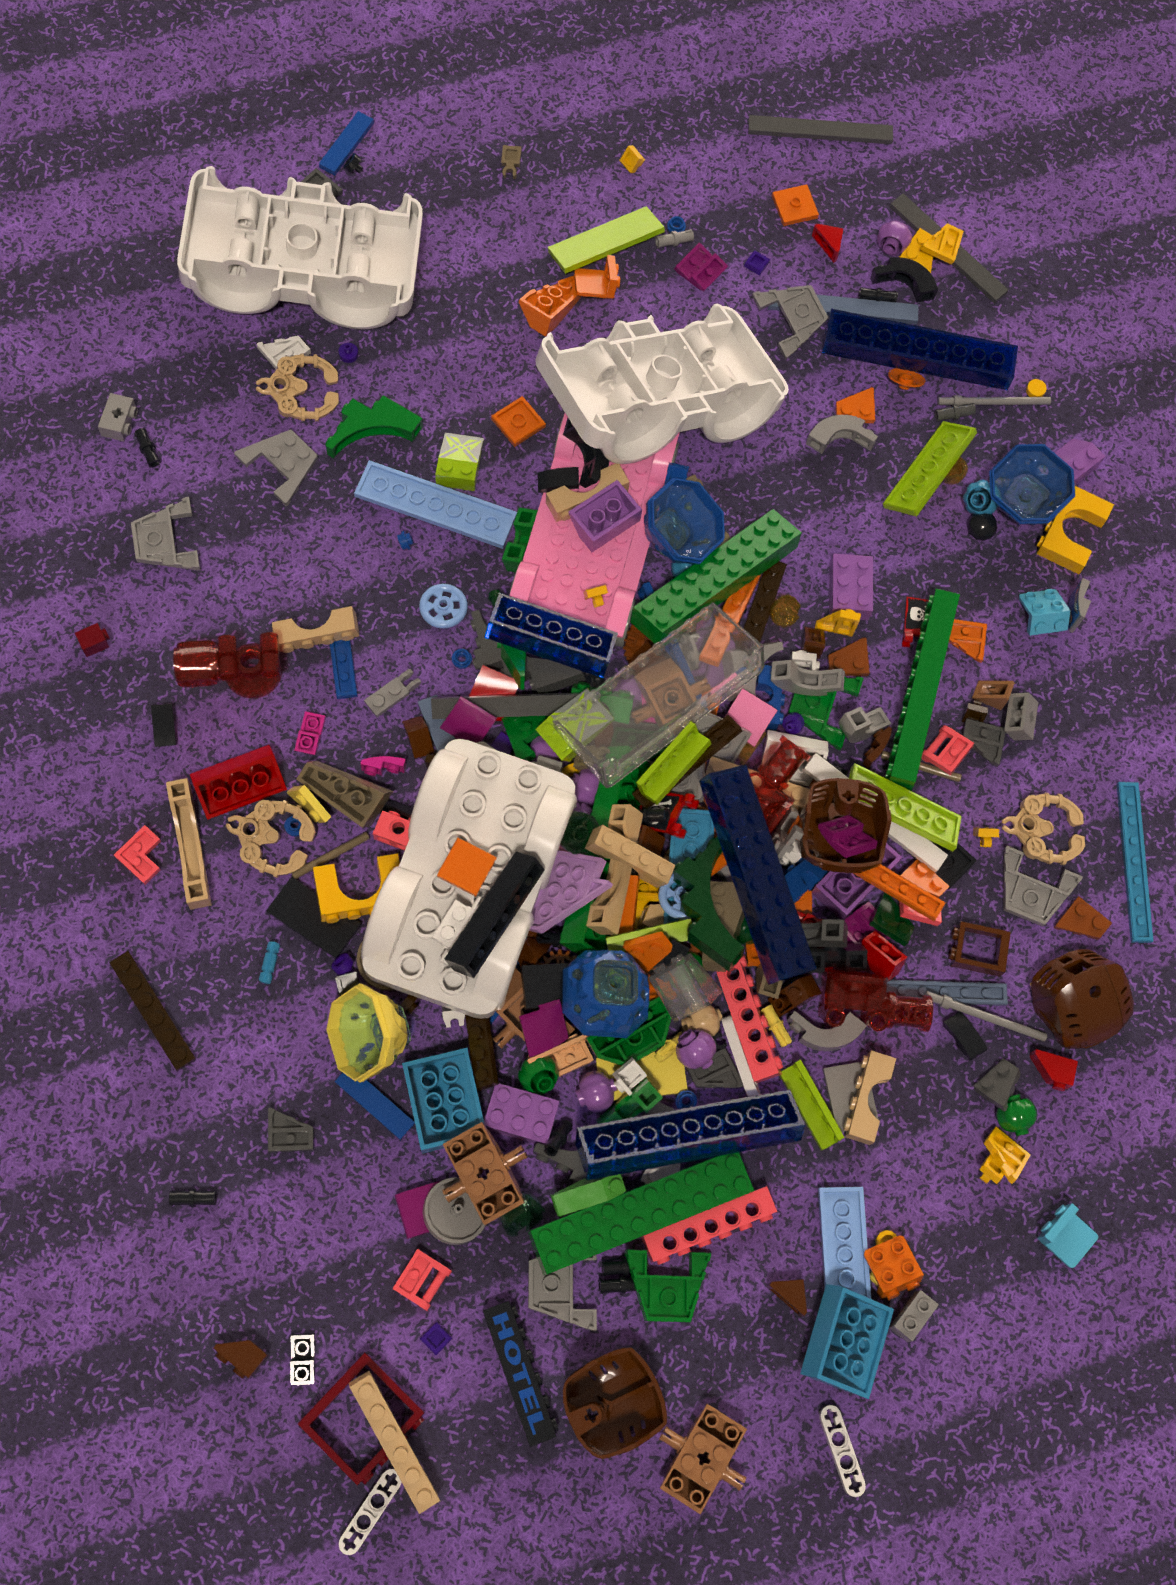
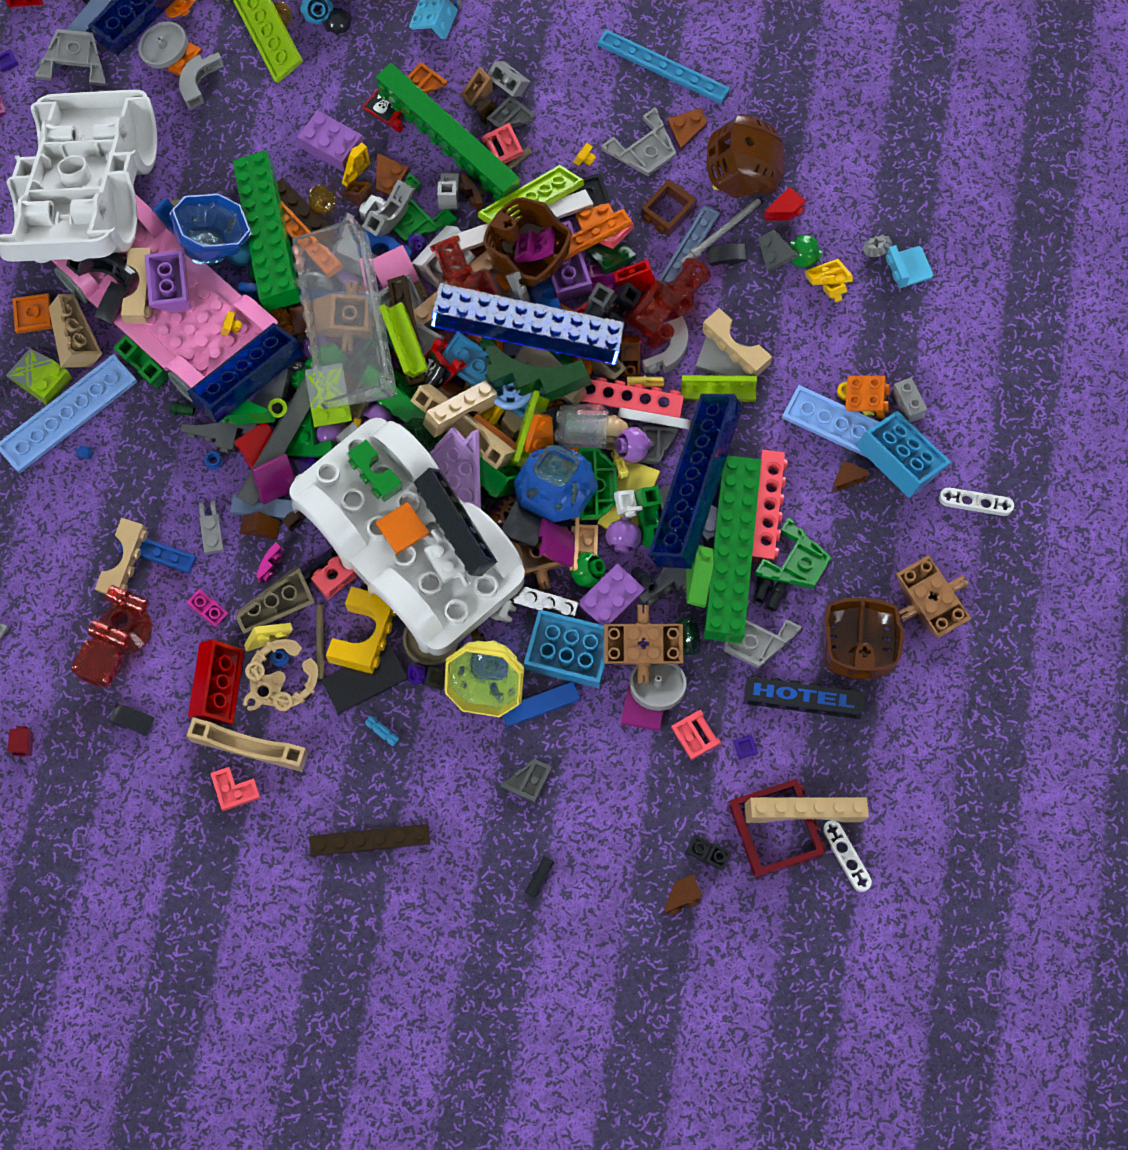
camera: 50 degrees left, 0 degrees up
light blue plate [419,584,468,629] -> none
blue plate [675,1090,697,1112] -> none
tan piece [1002,793,1085,865] -> none
none -> tan wedge [49,294,102,368]
none -> light grey piece [138,21,188,69]
none -> lime piece [268,398,287,418]
none -> green arch [347,440,403,502]
none -> light grey gear [863,235,892,257]

